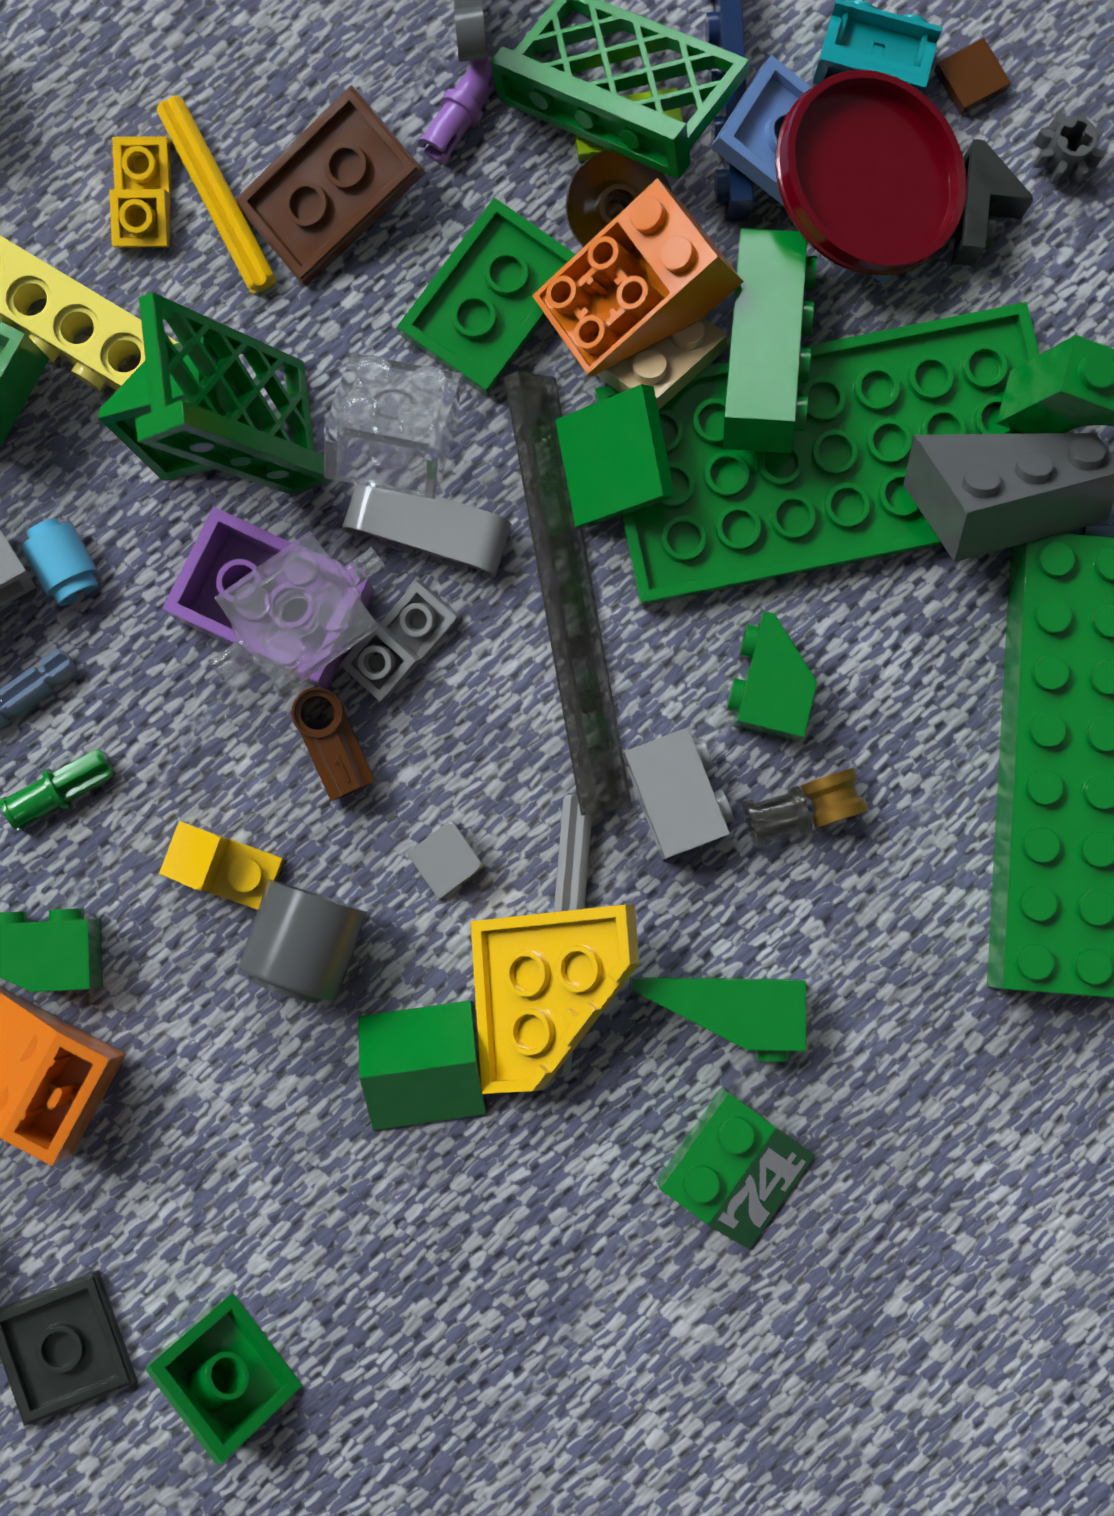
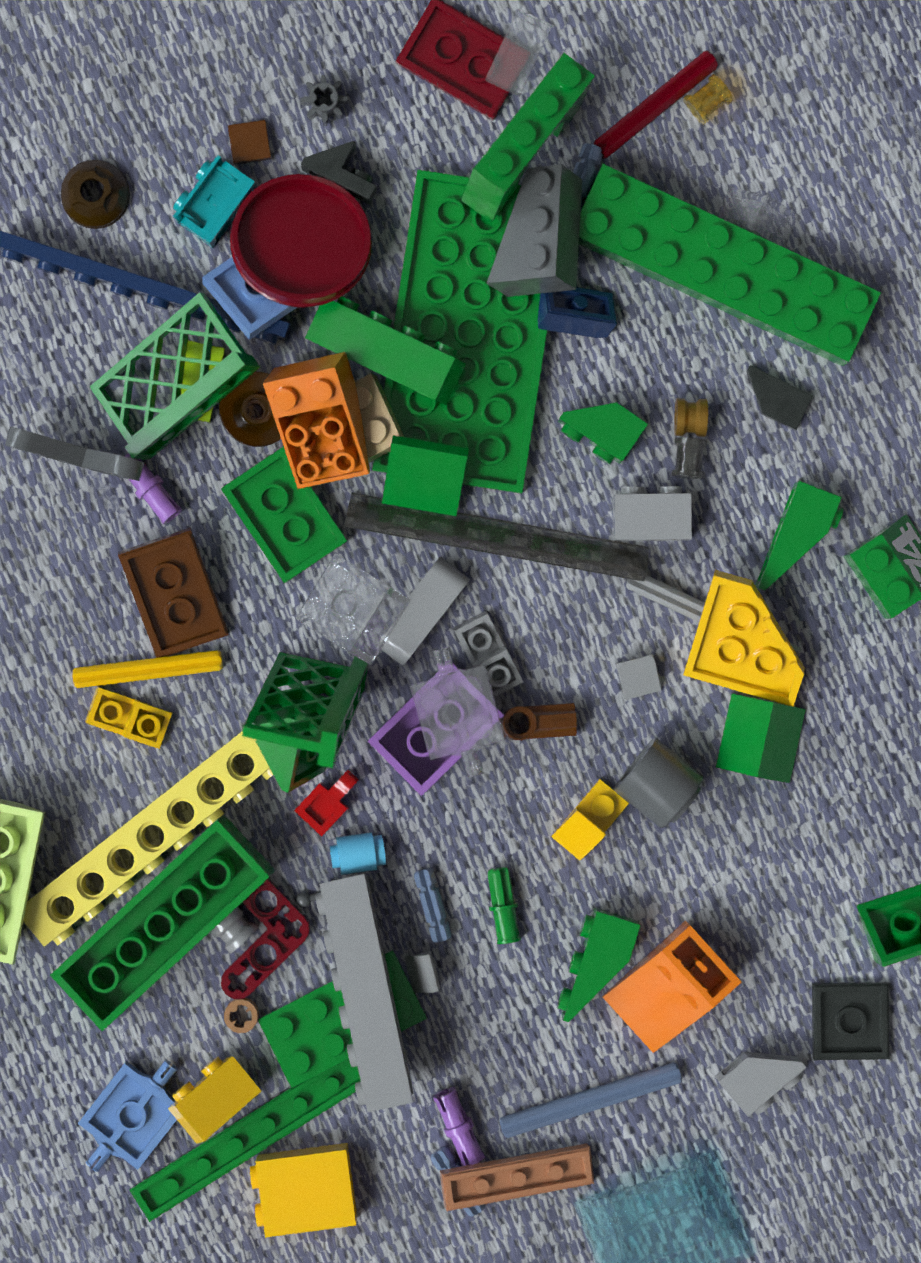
camera: 65 degrees left, 5 degrees up
none -> red plate [294,770,359,837]
none -> dark blue slope [537,287,617,338]
none -> pearl dark grey tile [746,365,813,431]

